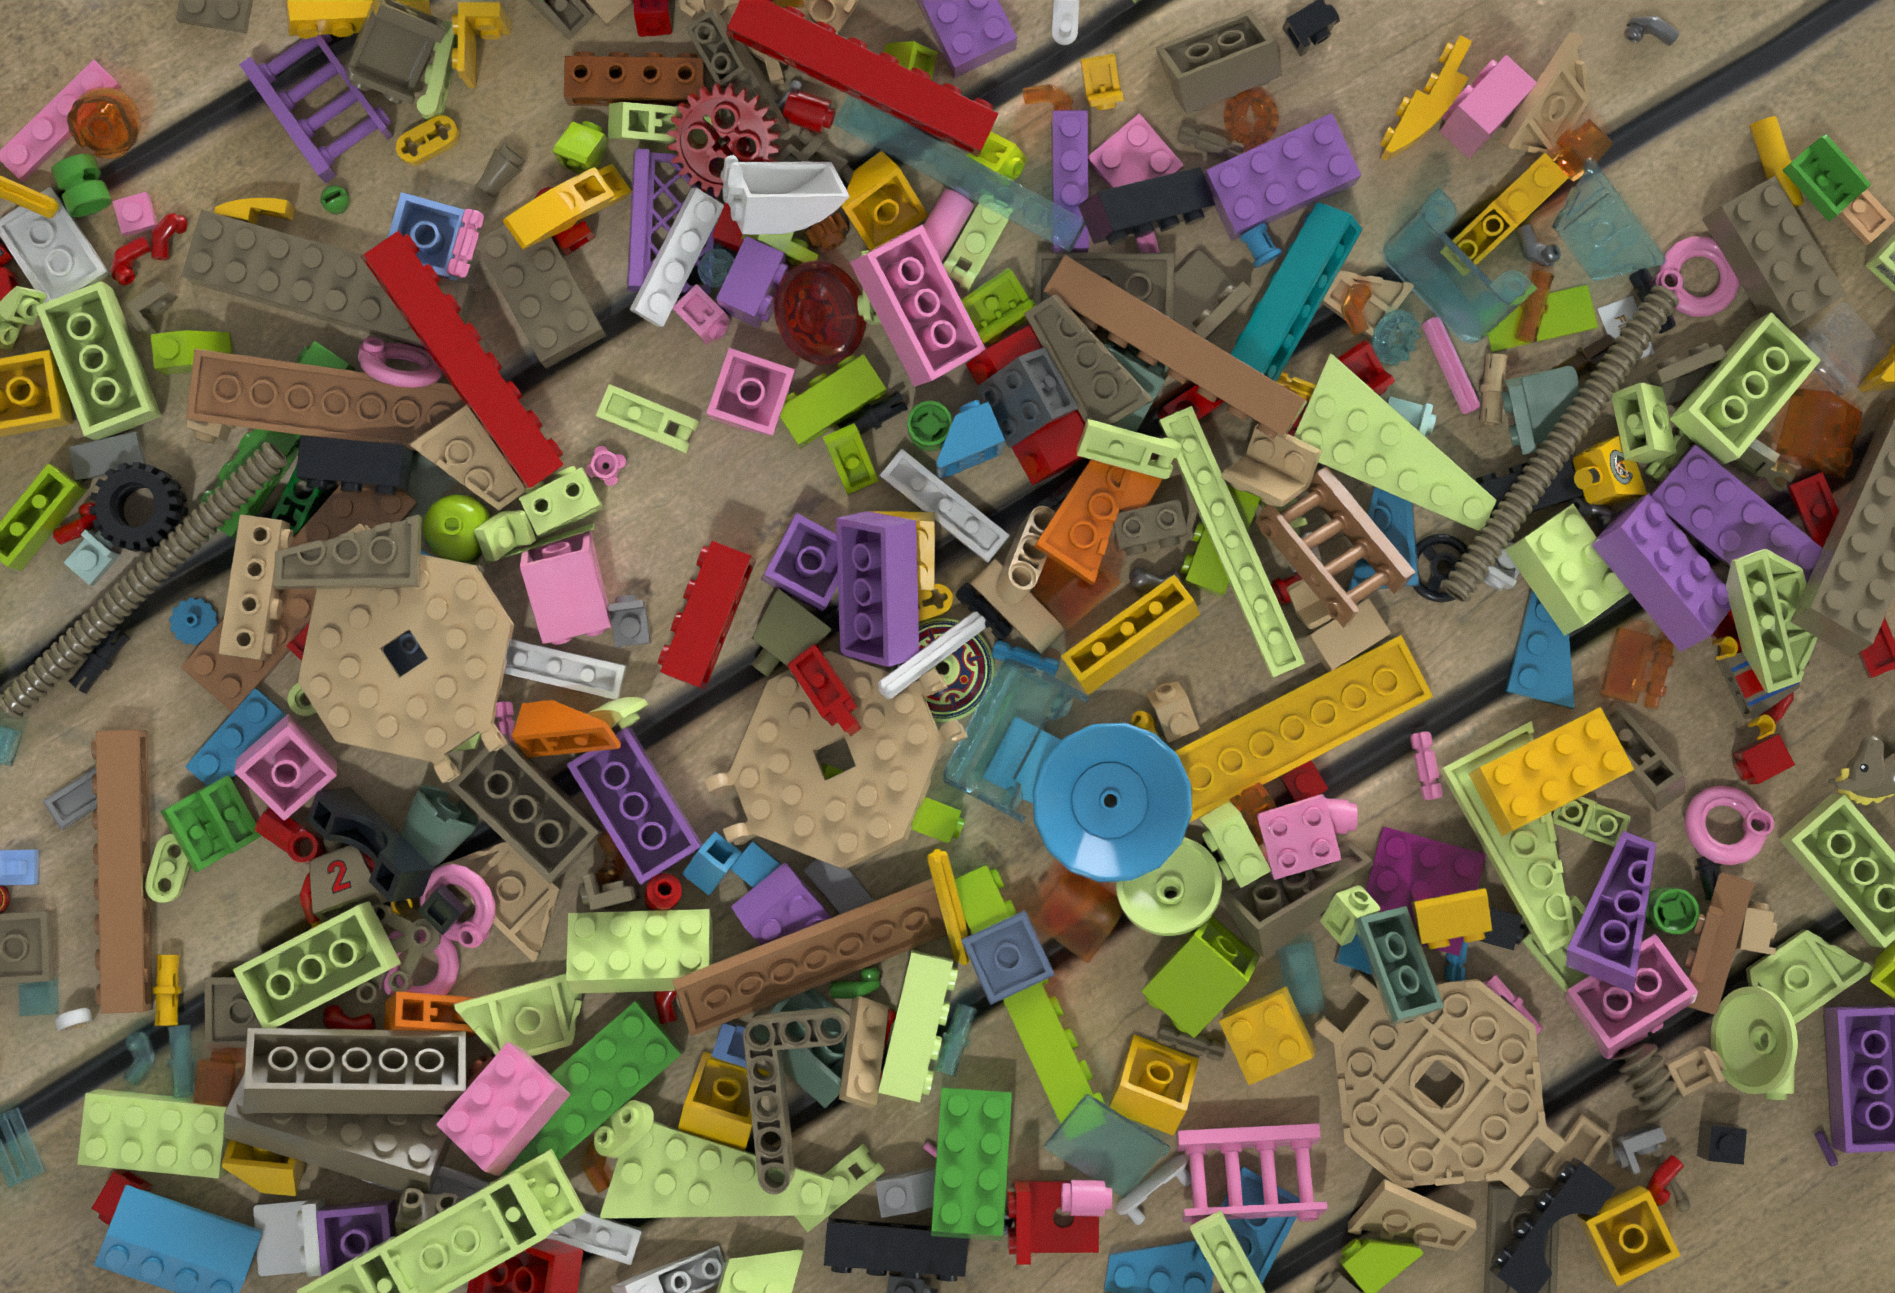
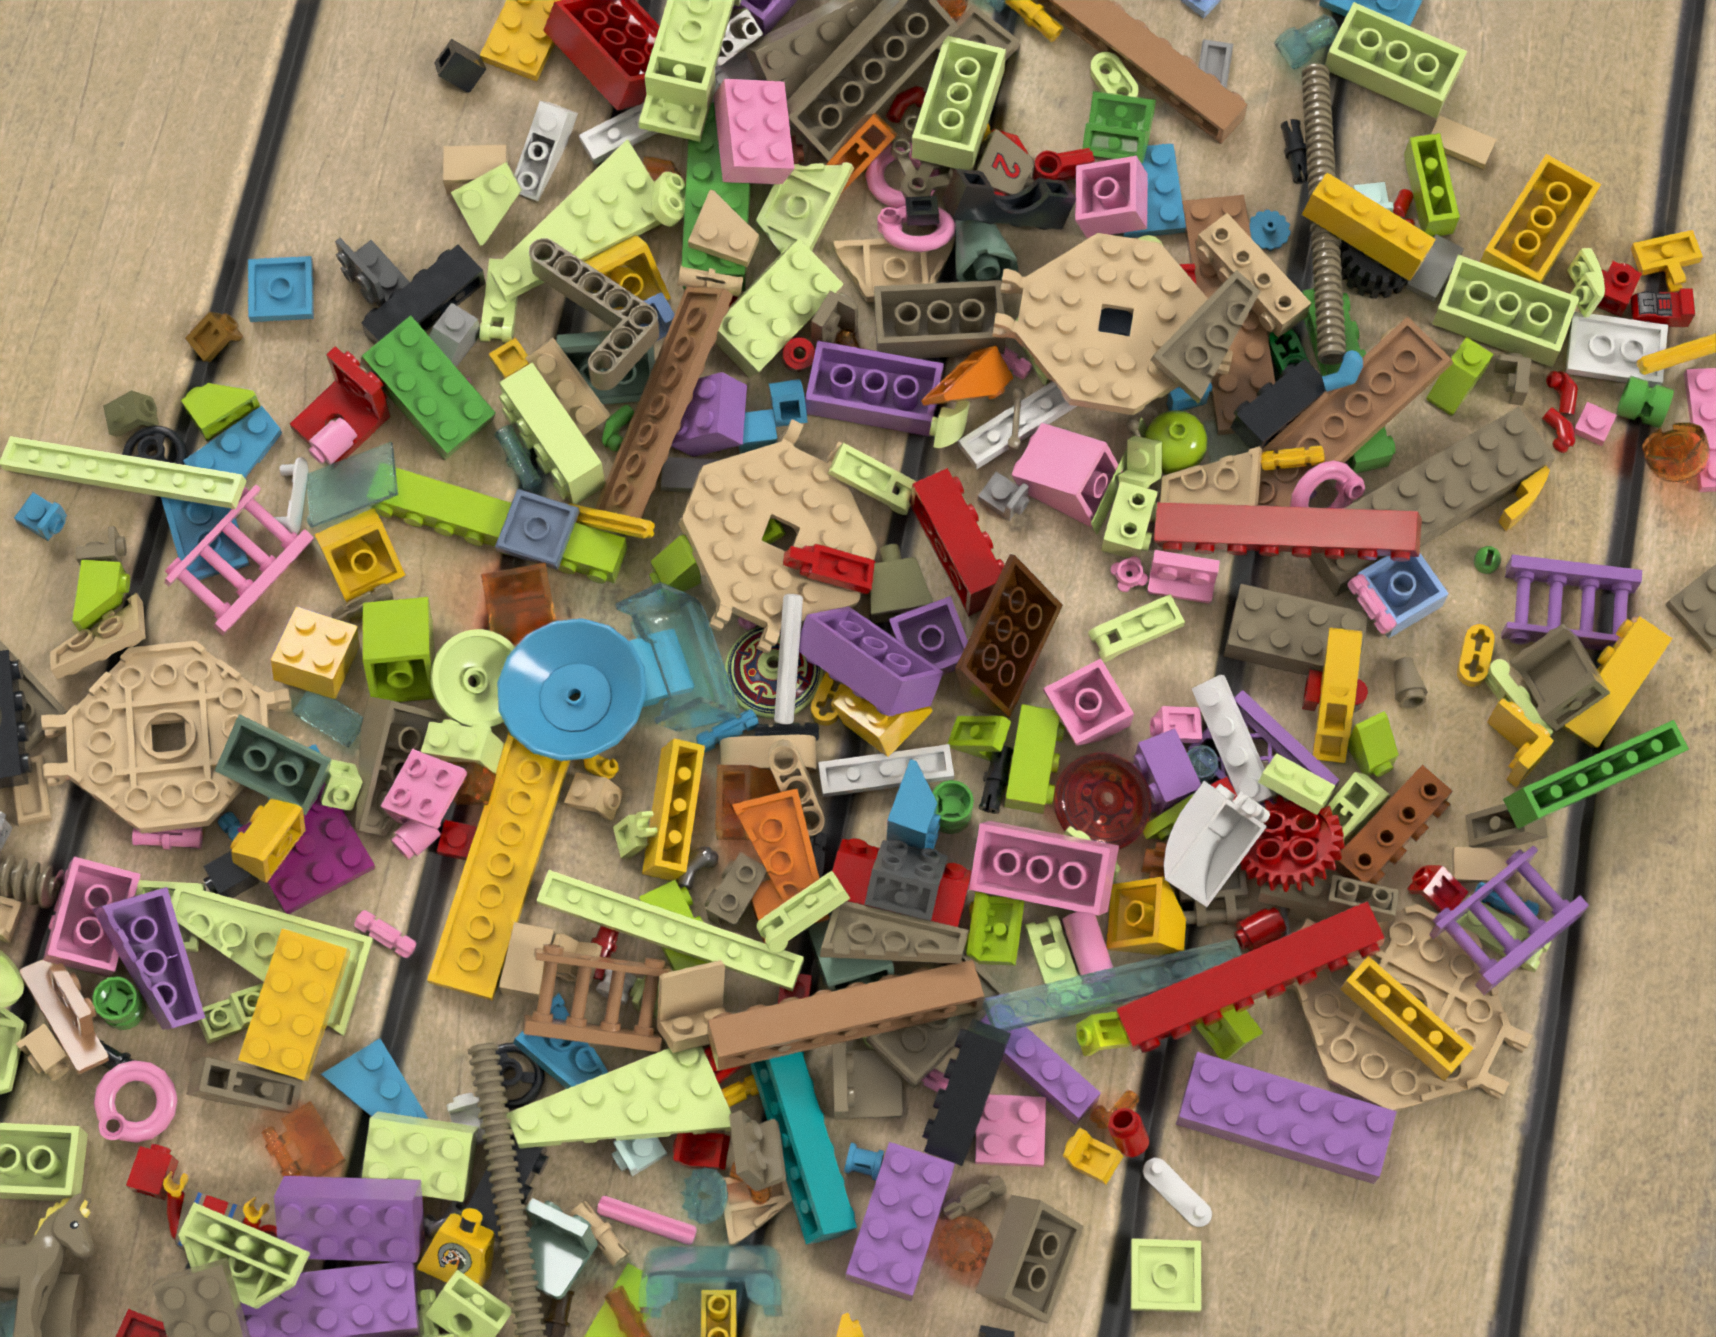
camera: 135 degrees right, 15 degrees down
none -> yellow plate [489,337,529,379]
none -> yellowish green plate [613,811,658,858]
none -> tan pin [677,266,743,297]
none -> tan wing [688,190,759,267]
none -> dark tan bracket [729,1110,786,1192]
none -> yellowish green plate [827,443,916,515]
none -> reddish brown slope [955,554,1063,718]
none -> dark tan hinge [1008,388,1025,450]
none -> red brick [1108,1108,1149,1157]
none -> bright pink bracket [1147,550,1220,604]
none -> yellowish green bracket [1258,753,1335,815]
none -> yellow axle [1261,446,1325,471]
none -> yellow brick [1302,173,1436,281]
none -> dark azure arm [1322,350,1363,392]

